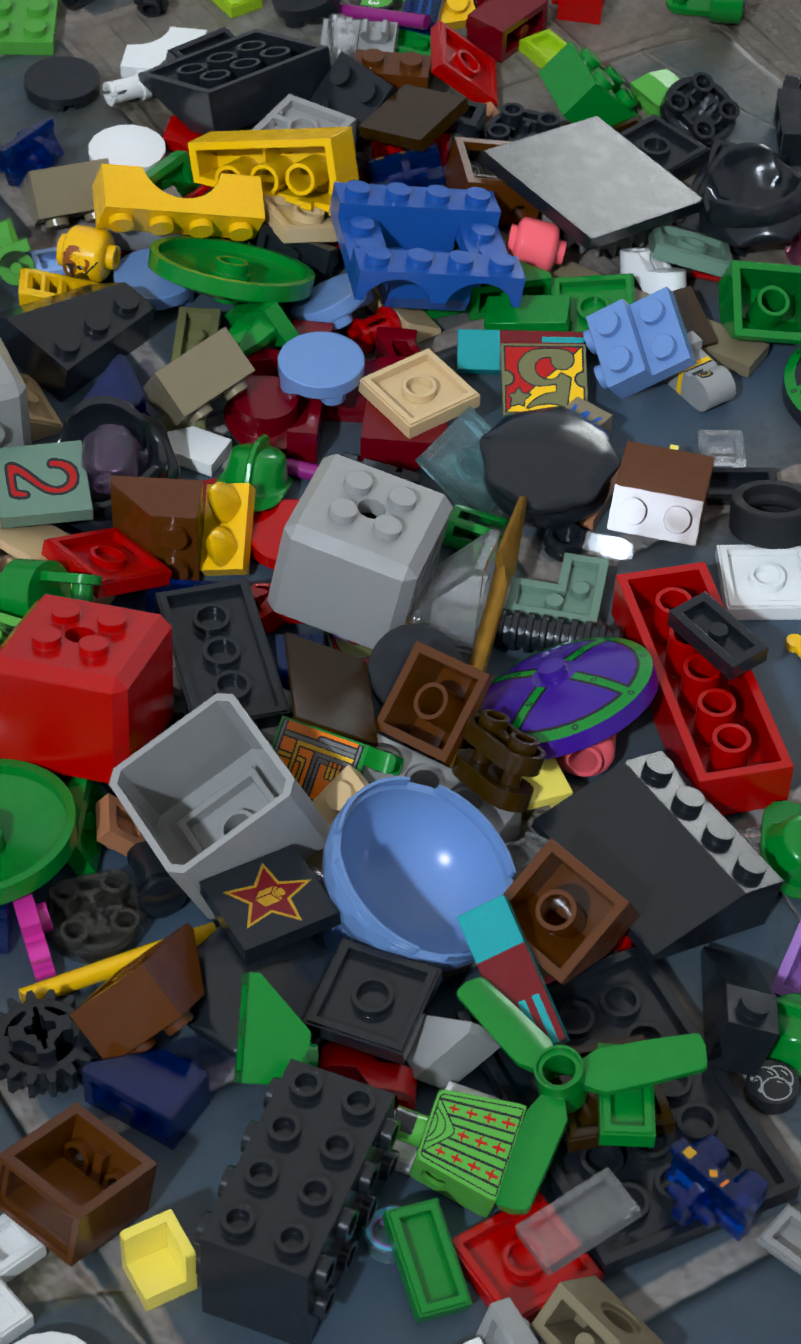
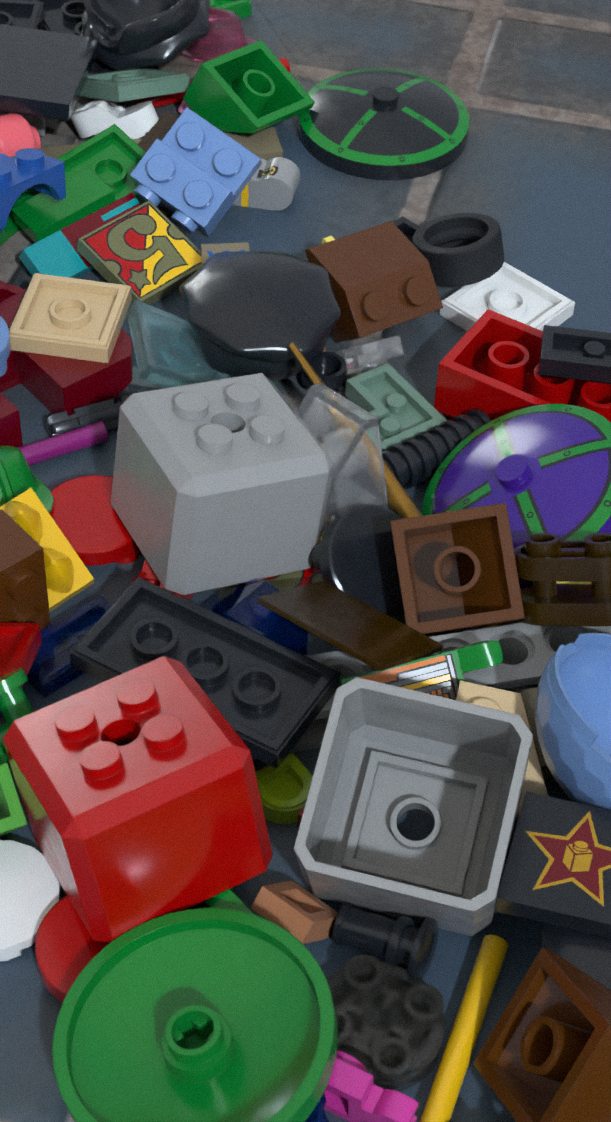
camera: 45 degrees left, 0 degrees up
clear plate [697,430,746,467] -> none

